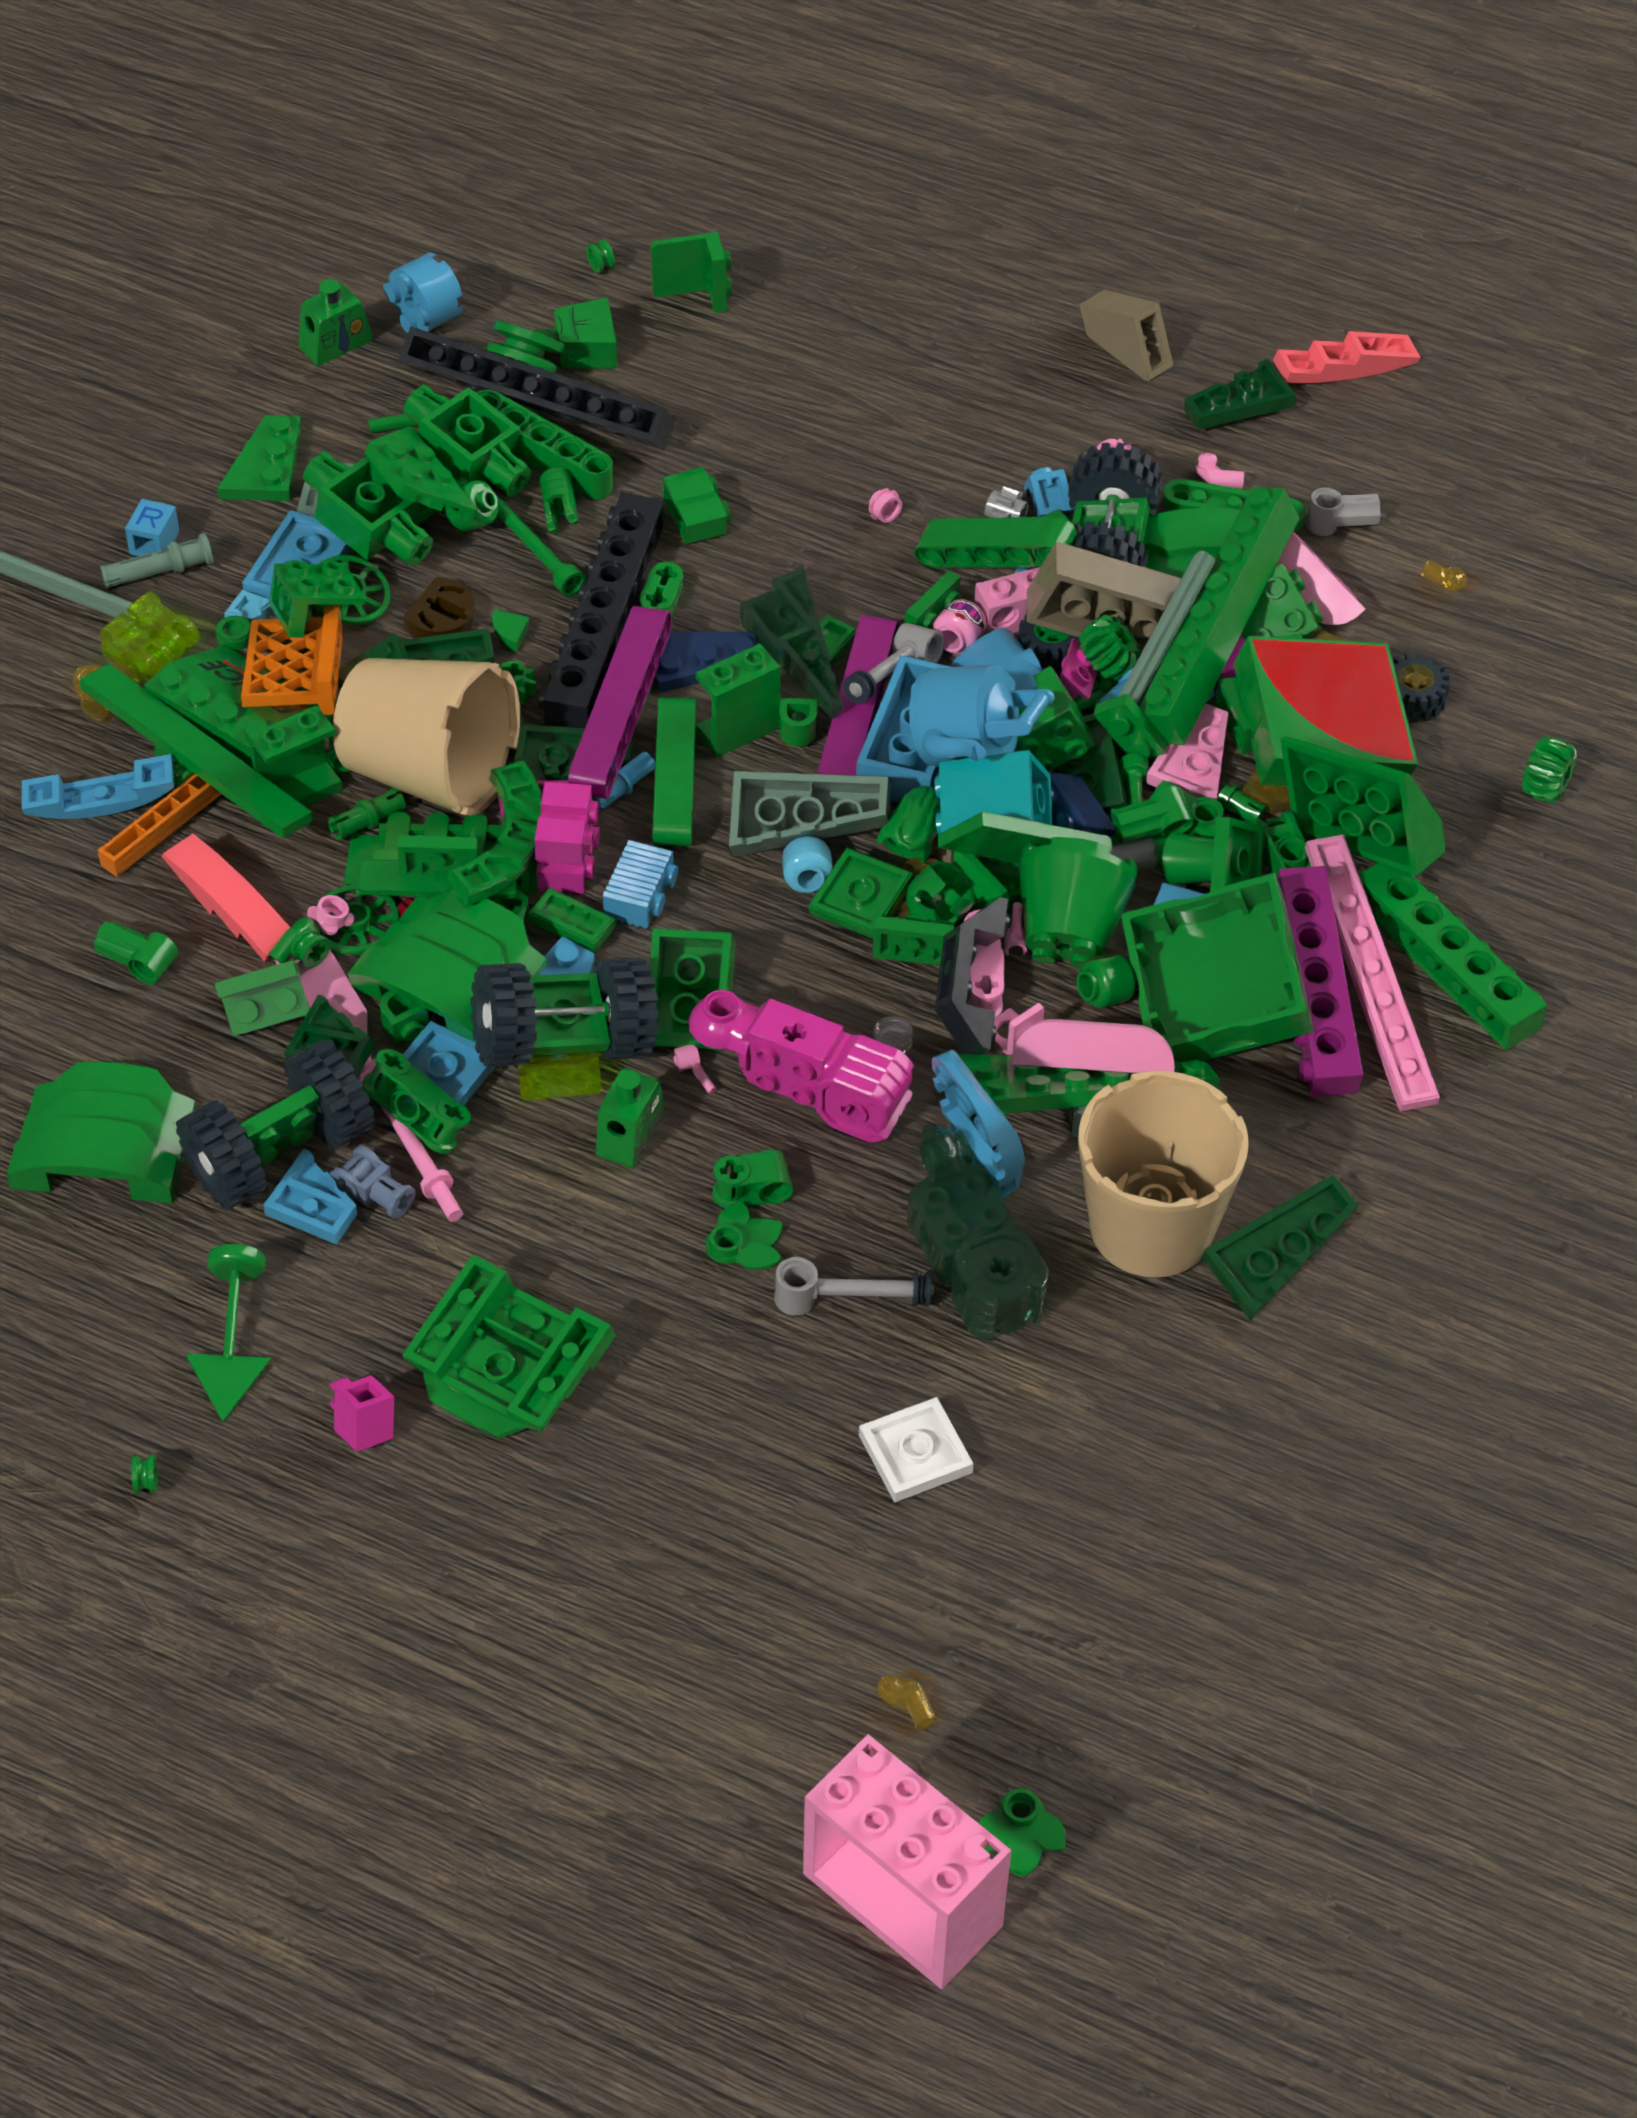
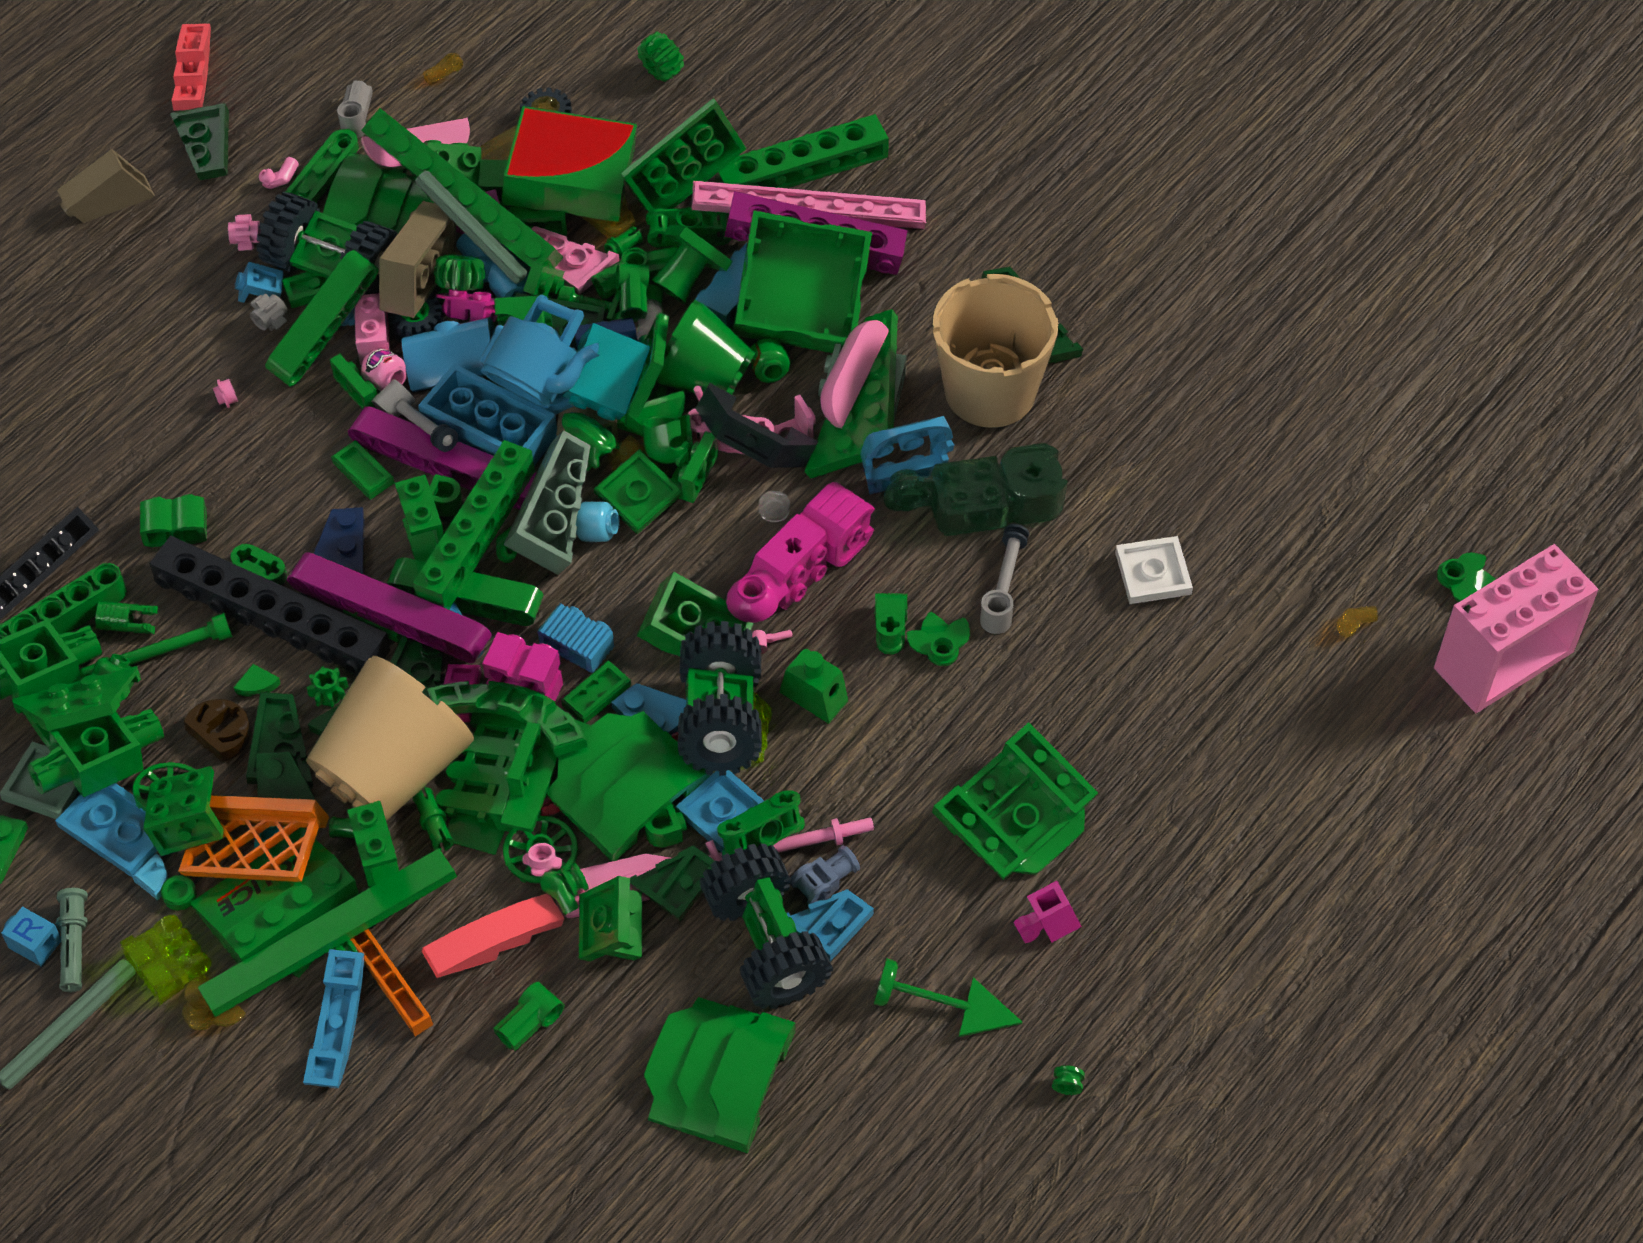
camera: 75 degrees left, 5 degrees up
clear green wedge [740,568,843,719] -> none
none -> green brick [413,440,535,610]

